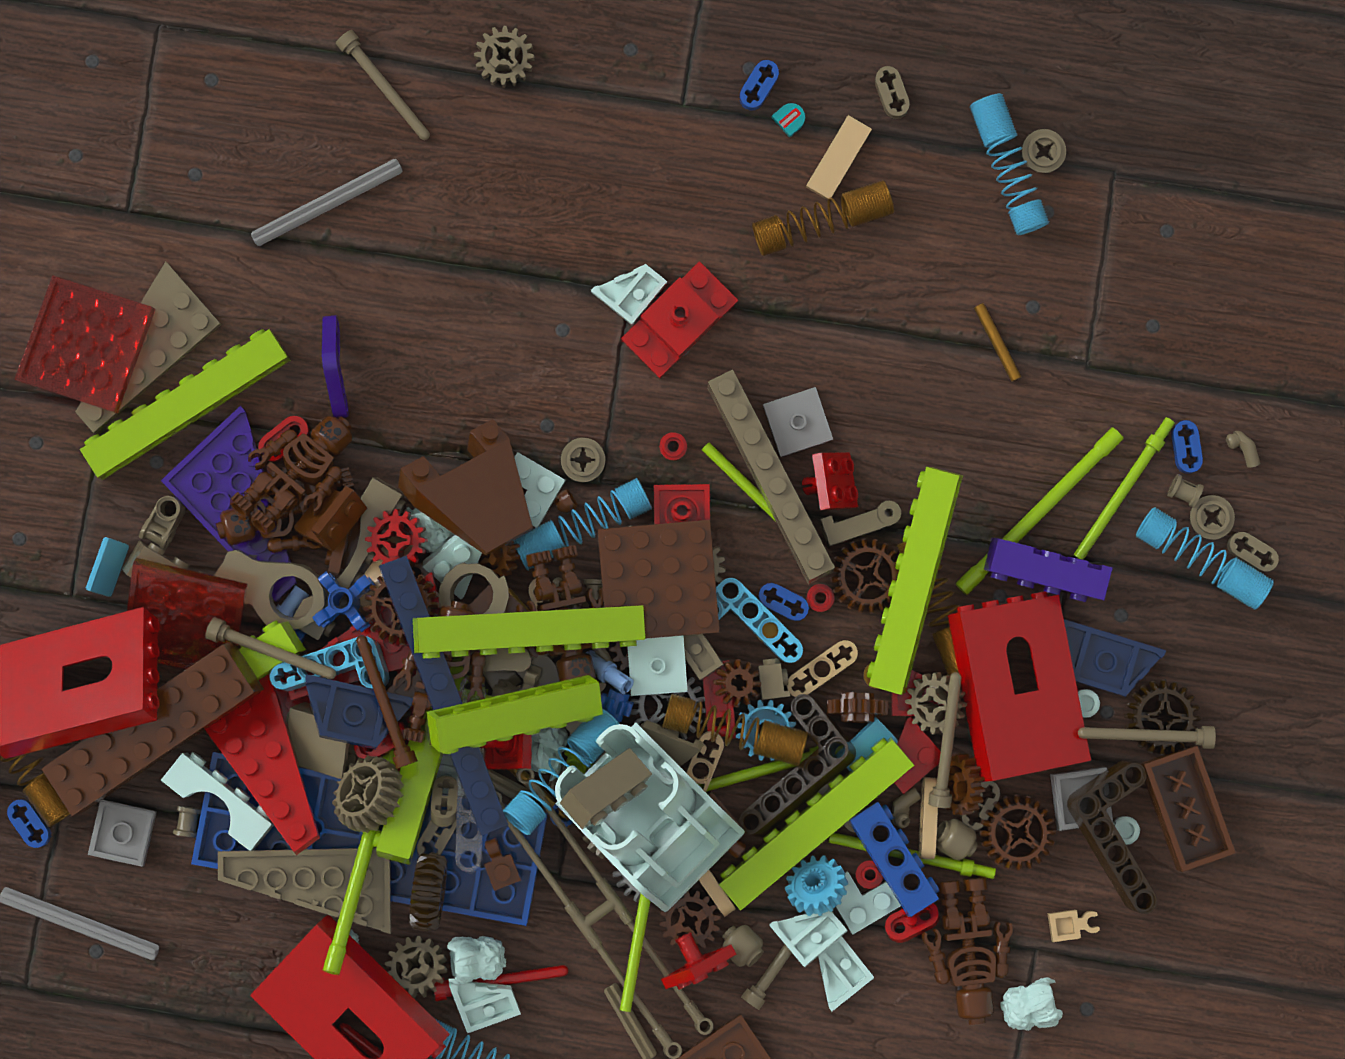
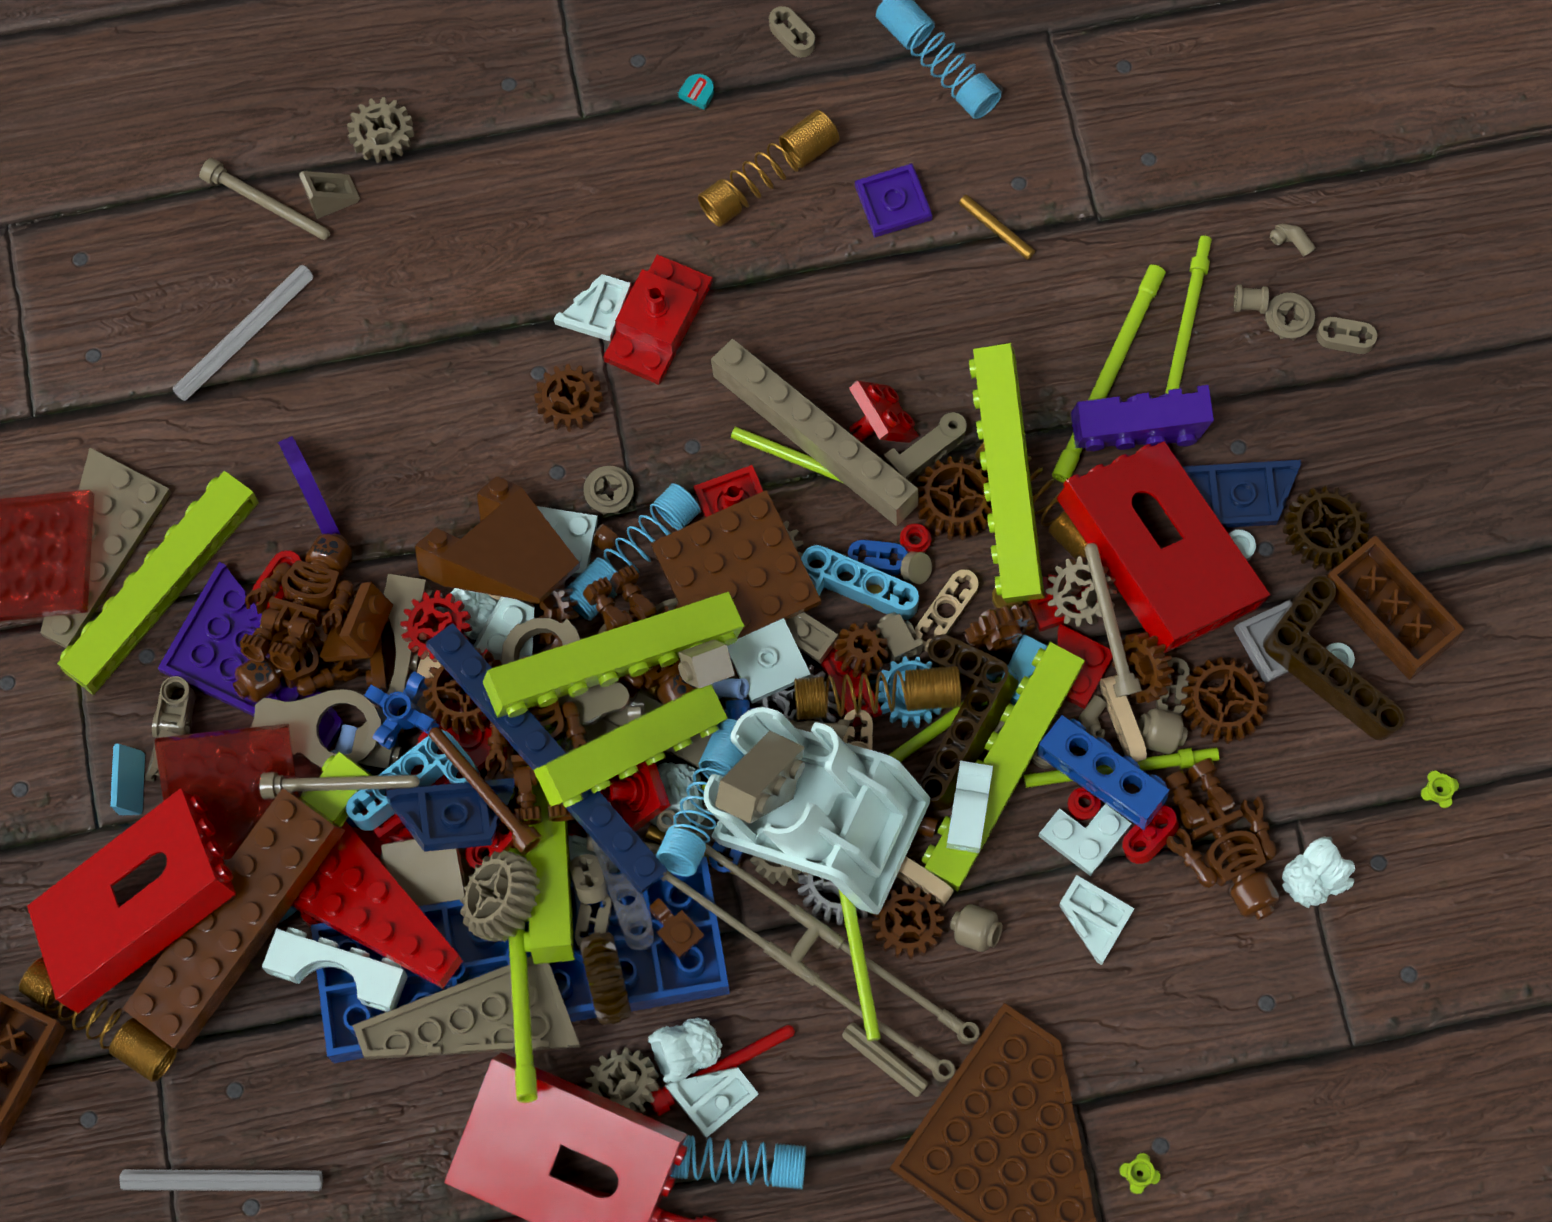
camera: 15 degrees left, 15 degrees down
blue beam [7,799,51,848] -> none
light grey plate [88,799,157,867] -> none
dark tan bush [173,806,202,838] -> none
red plate [659,432,687,460] -> none
red plate [661,932,736,990] -> none
blue beam [740,60,779,110] -> none
dark tan piece [741,944,792,1010] -> none
light grey plate [763,387,833,458] -> none
light aqua wing [769,911,848,968] -> none
medium azure gear [785,855,848,916] -> none
tan tile [806,115,872,200] -> none
dark tan gear [1022,129,1066,173] -> none
tan plate [1047,909,1100,942] -> none
dark tan piece [1078,726,1216,749] -> none
medium azure piece [1136,507,1274,610] -> none
blue beam [1171,420,1203,474] -> none
none -> dark tan slope [299,171,360,219]
none -> reddish brown gear [534,364,603,432]
none -> dark tan brick [678,640,735,688]
none -> dark purple plate [855,164,932,238]
none -> dark tan tile [901,551,932,584]
none -> light aqua piece [946,761,993,853]
none -> lime plate [1421,771,1459,808]

